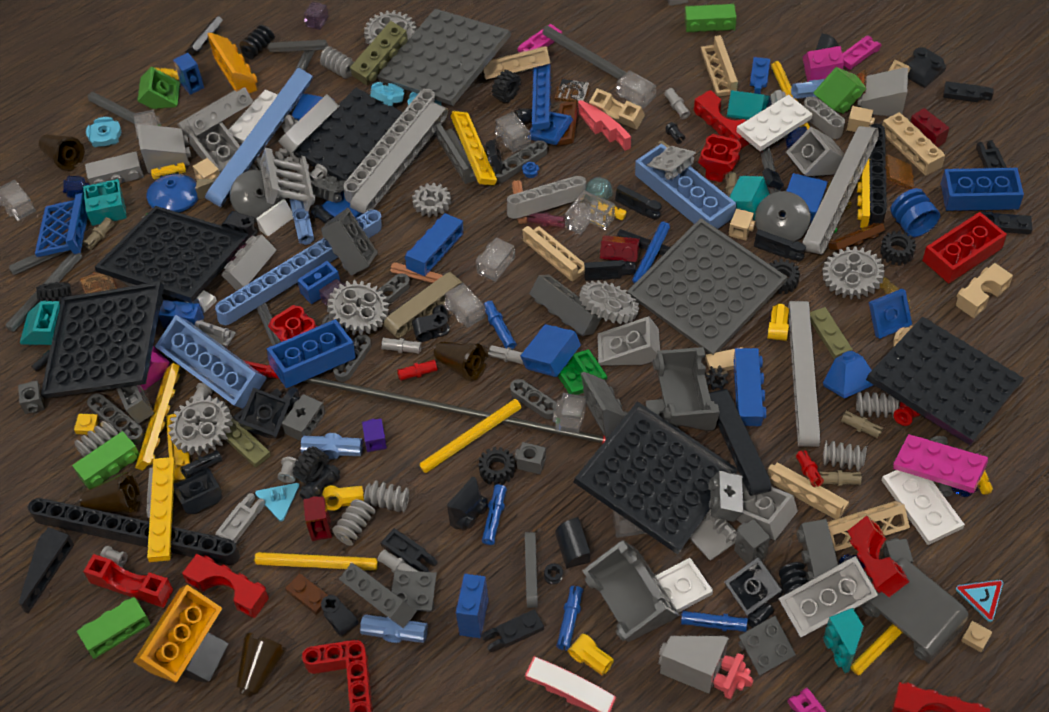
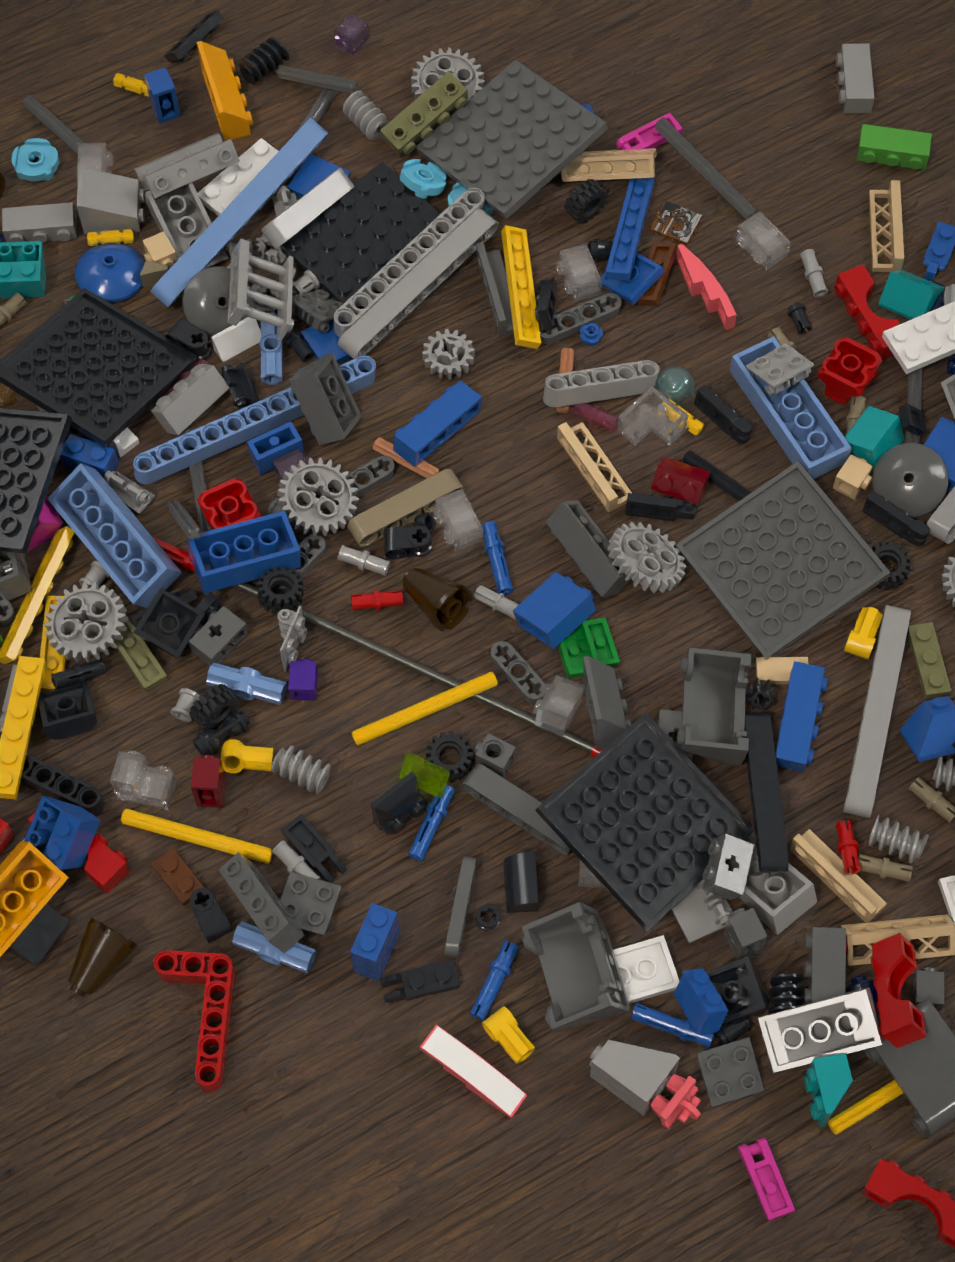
camera: 10 degrees right, 10 degrees up
bright green slope [138,66,180,109] -> none
light grey hinge [215,493,265,543] -> none
medium azure piece [255,483,300,522] -> none
light grey piece [332,499,376,546] -> none
clear brick [476,237,515,282] -> none
tan arch [589,88,645,130] -> none
light grey slope [598,316,660,365] -> none
blue axle [632,221,670,284] -> none
none -> blue slope [24,796,101,870]
none -> clear brick [110,750,177,810]
none -> dark grey axle [167,499,201,540]
none -> black hinge [221,362,259,409]
none -> black tyre [258,566,304,615]
none -> light grey hinge [277,606,307,672]
none -> clear neon green tile [399,753,450,797]
none -> dark grey beam [461,764,571,856]
none -> blue brick [673,968,729,1035]

